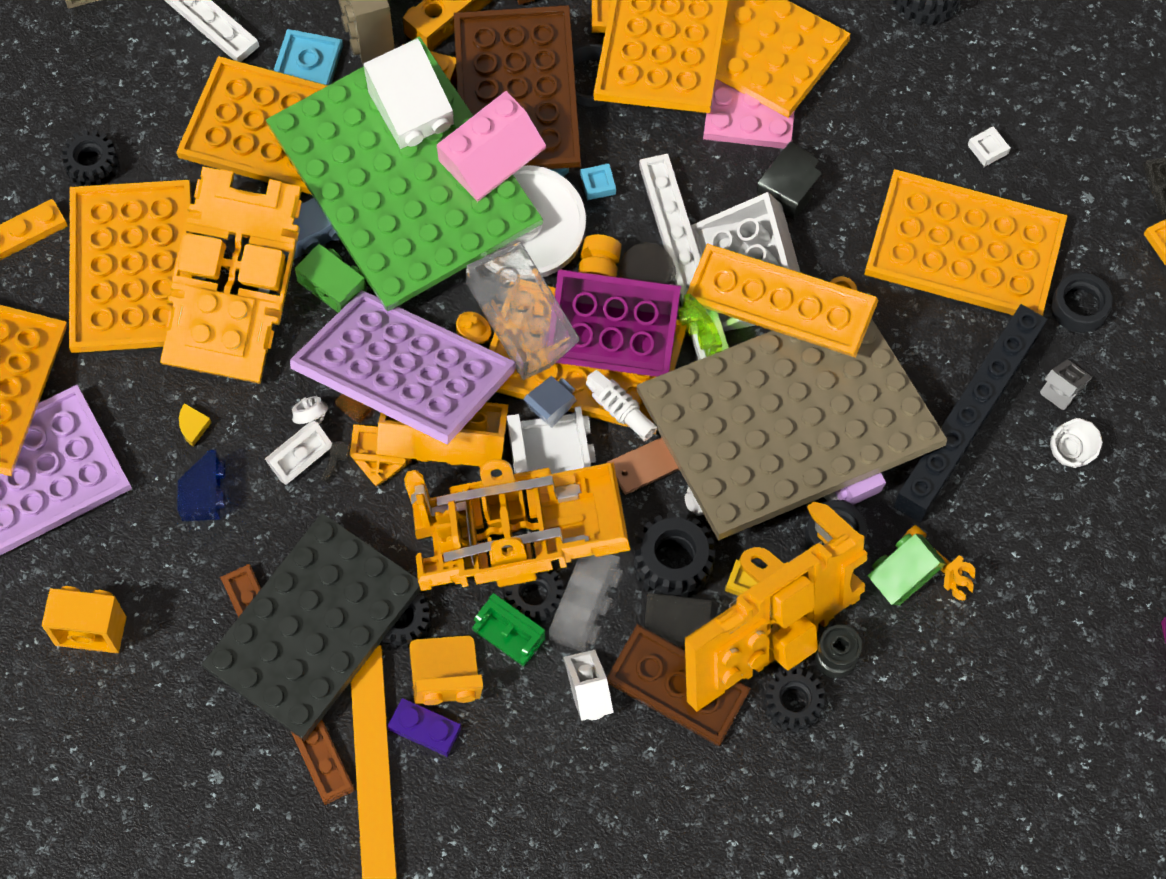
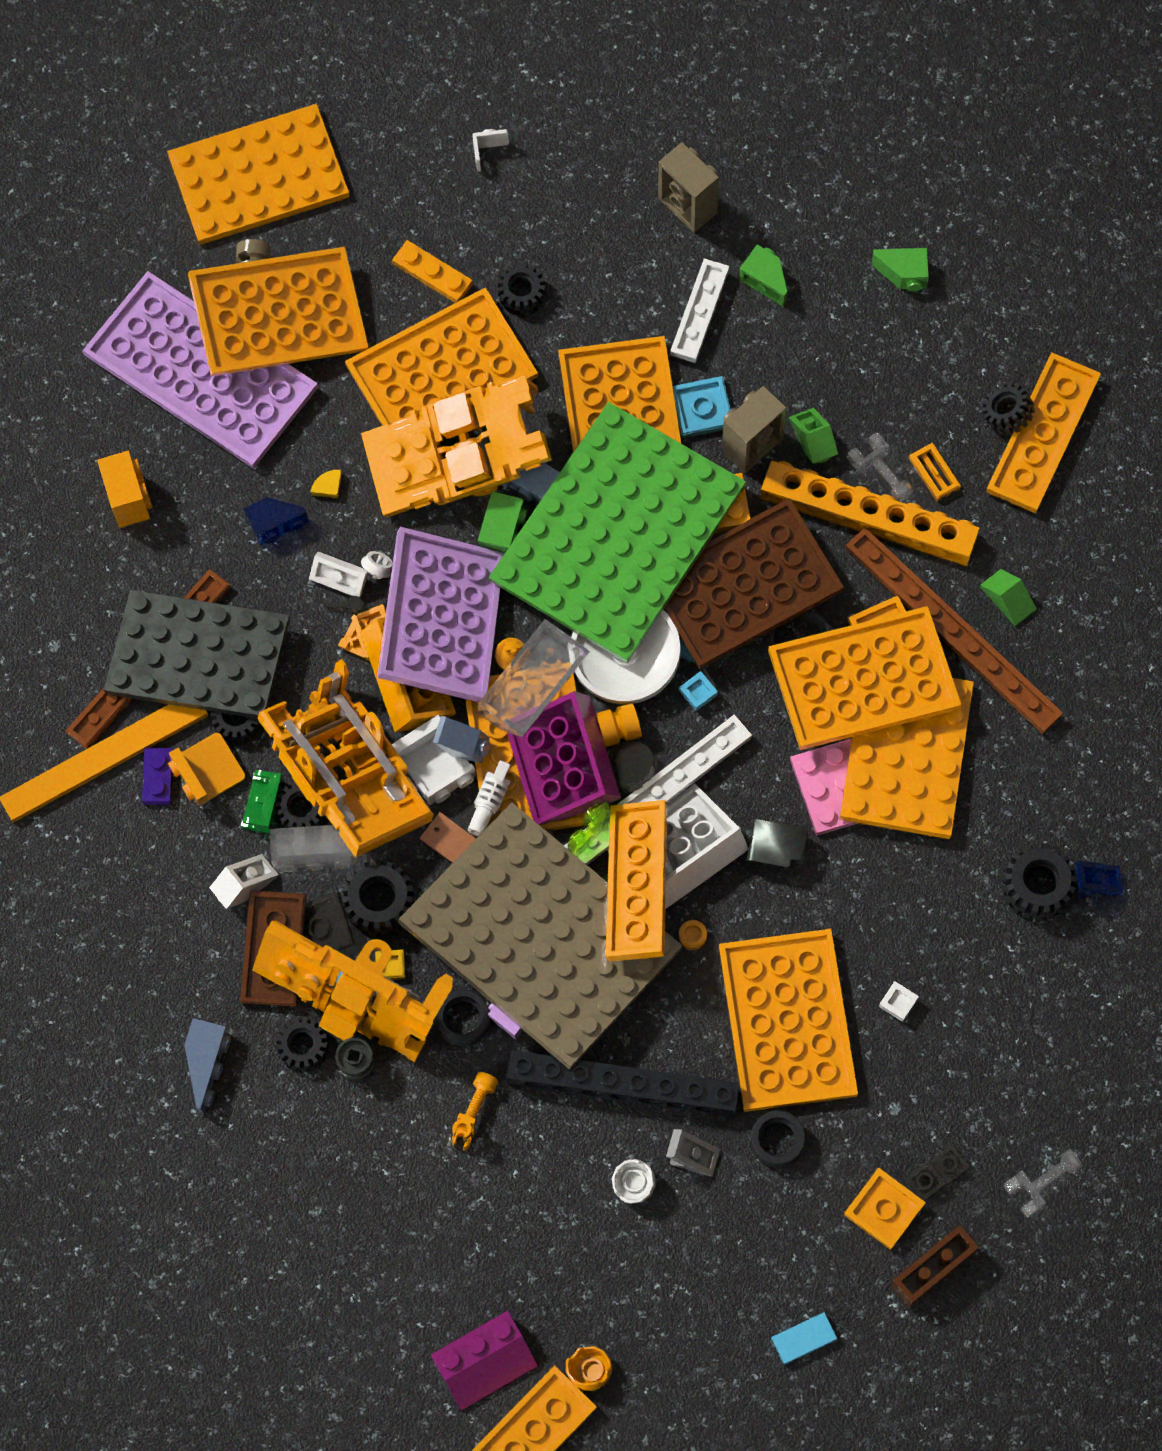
camera: 70 degrees right, 5 degrees up
white slope [364,38,454,149] -> none
bright pink slope [437,91,546,202] -> none
brick [867,534,947,606] -> none
none -> sand blue slope [184,1018,231,1114]

